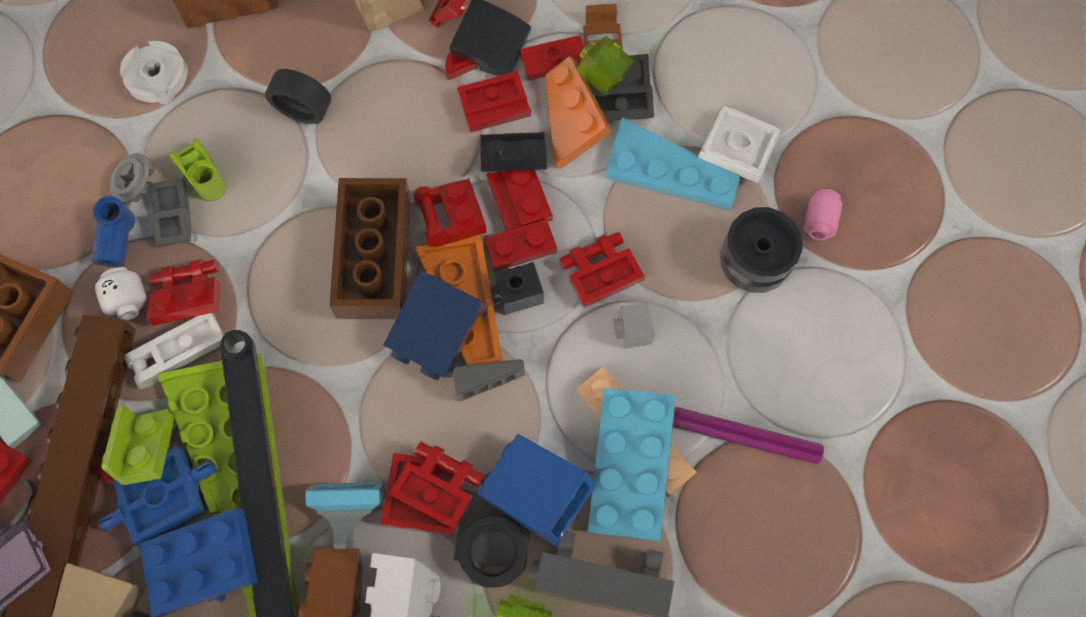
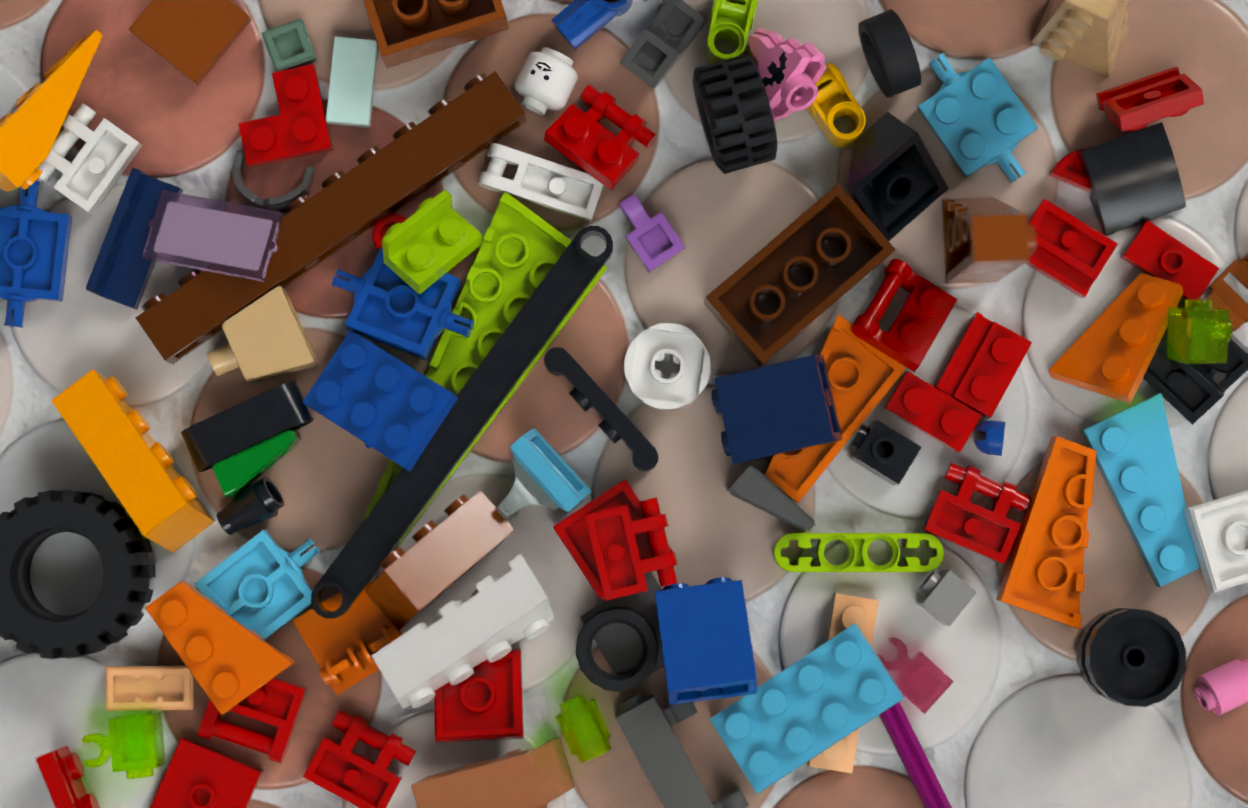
camera: 45 degrees right, 15 degrees up
black plate [480,132,547,172] -> none
none -> black plate [544,347,659,472]
none -> medium lavender plate [619,194,686,273]
none -> white plate [624,323,711,410]
none -> black tyre [693,54,778,174]
none -> bright pink rock [749,28,827,122]
none -> lime beam [773,533,944,572]
none -> yellow piece [805,62,866,149]
none -> black slope [847,112,949,241]
none -> clear pink plate [877,636,954,714]
none -> medium azure plate [917,53,1038,183]
none -> dark orange wedge [942,197,1036,284]
none -> blue hinge [974,420,1005,456]
none -> orange wing [996,436,1097,629]

